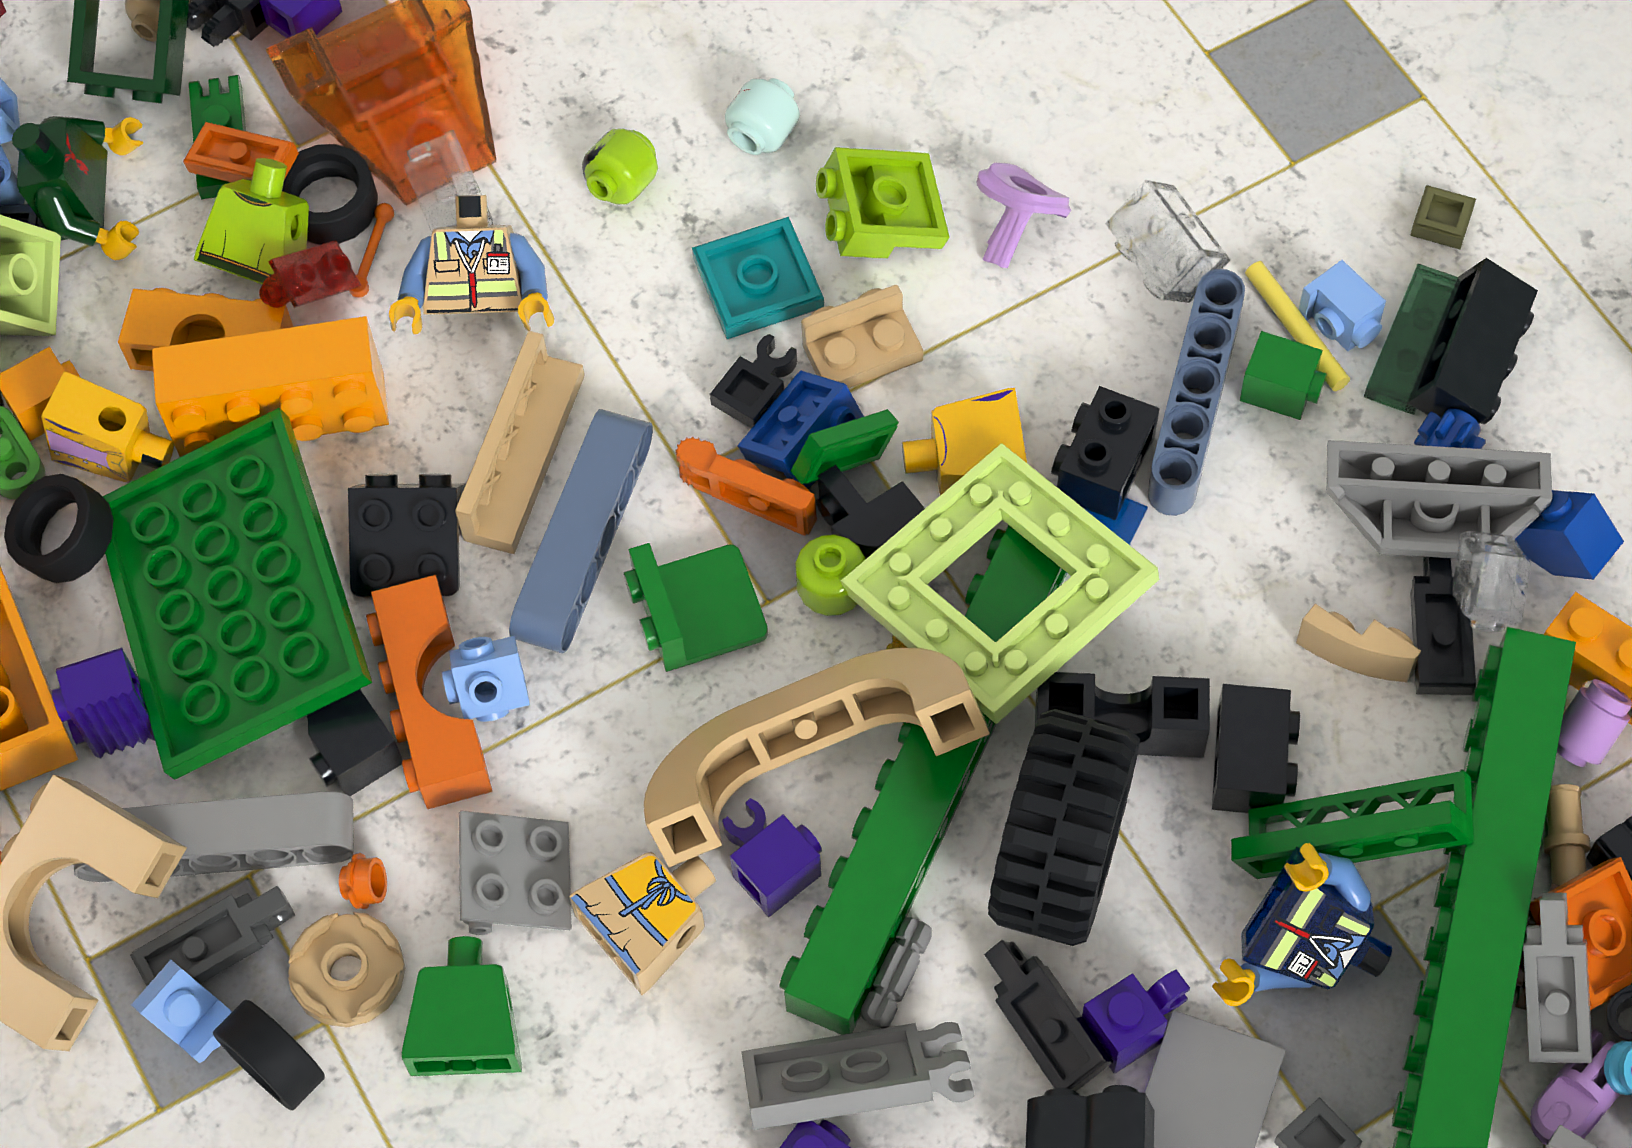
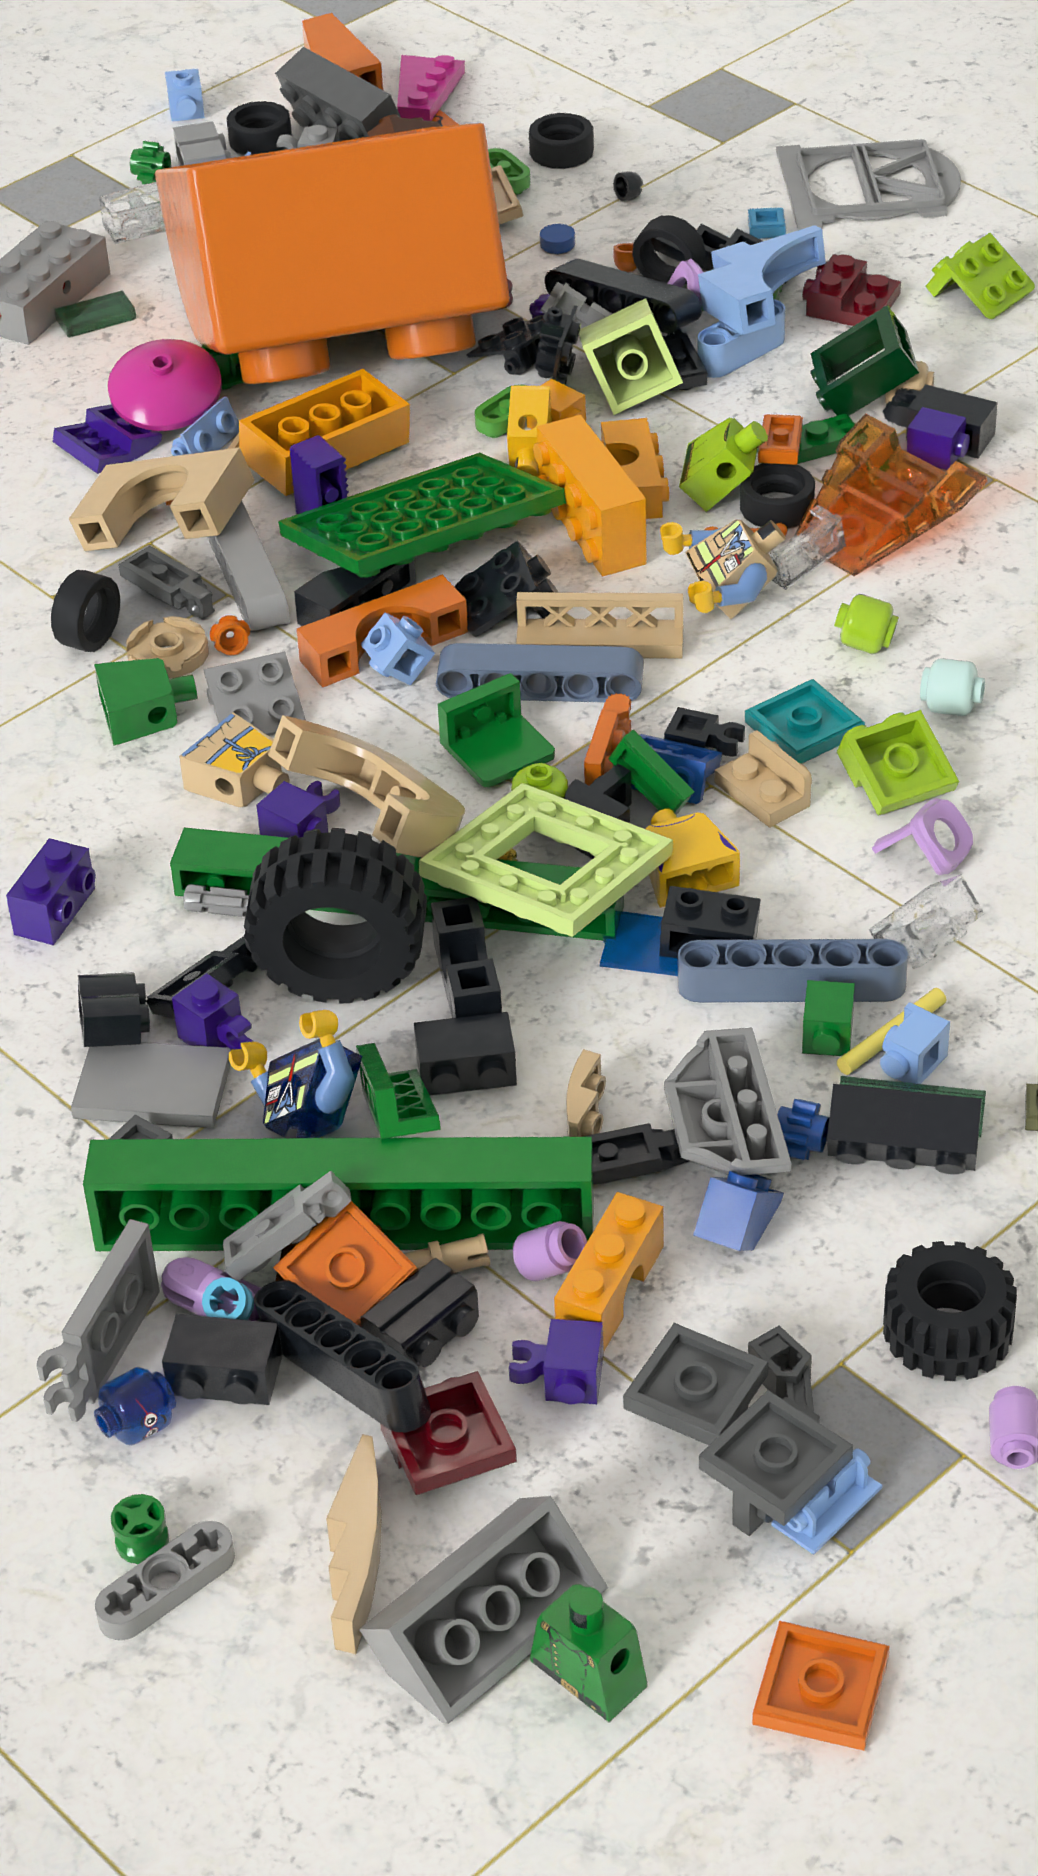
camera: 75 degrees right, 20 degrees down
black tyre [4,474,114,583] -> none
dark green torso [12,116,143,260] -> none
light blue bracket [131,960,232,1063] -> none
clear red hinge [259,240,361,308] -> none
light grey tile [741,1022,974,1130] -> none
clear brick [1452,531,1531,632] -> none

